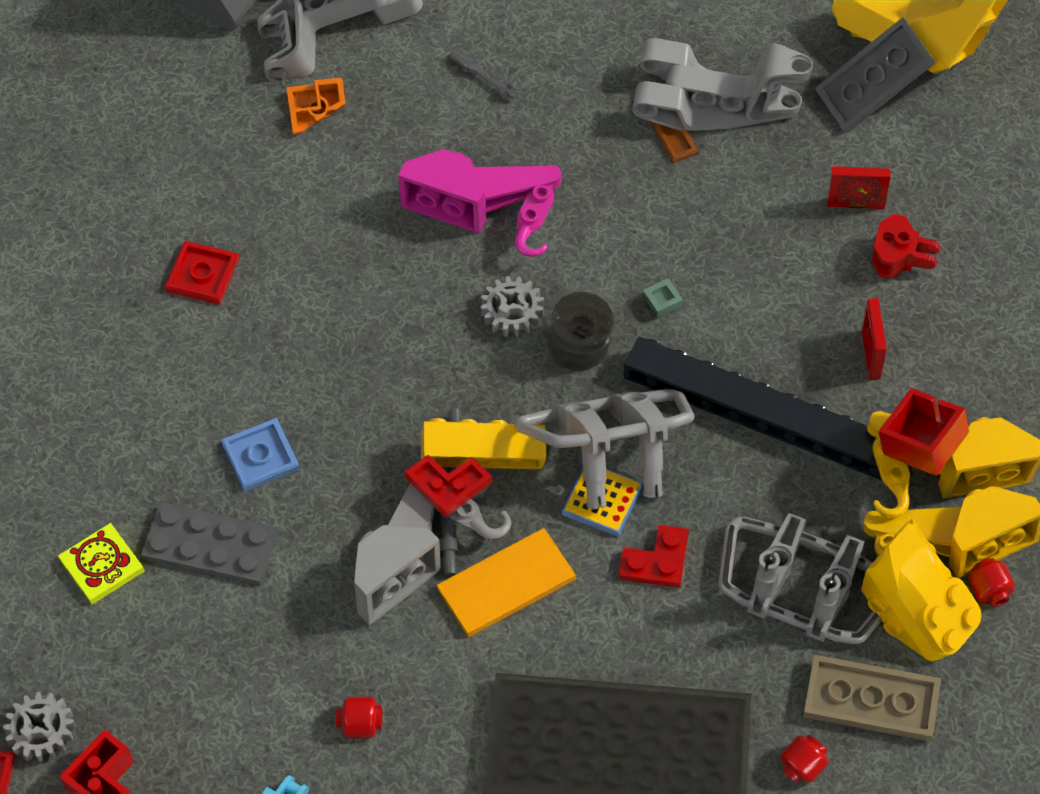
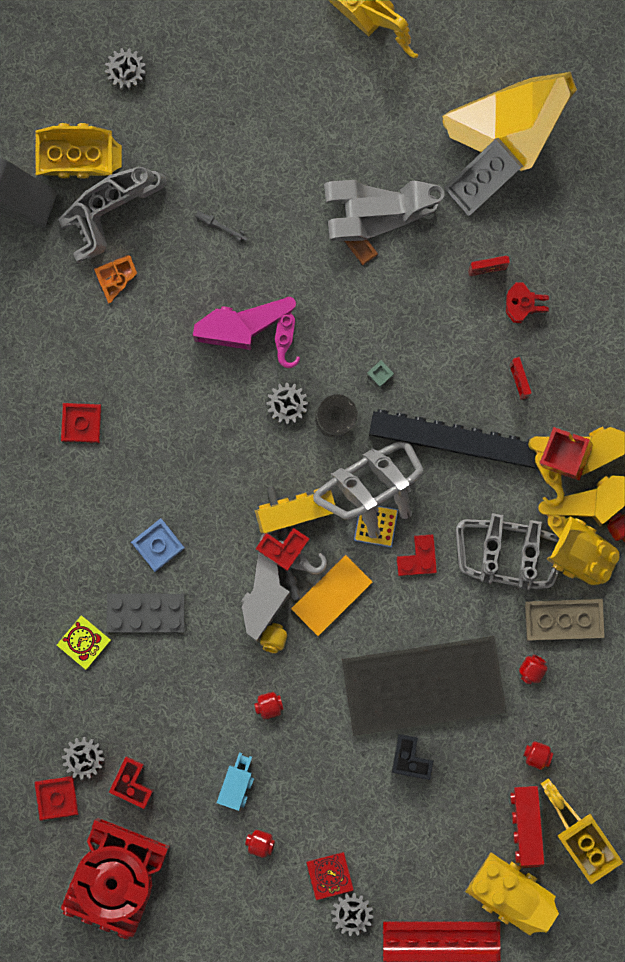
camera: 15 degrees left, 25 degrees up
none -> yellow head [260,623,287,653]

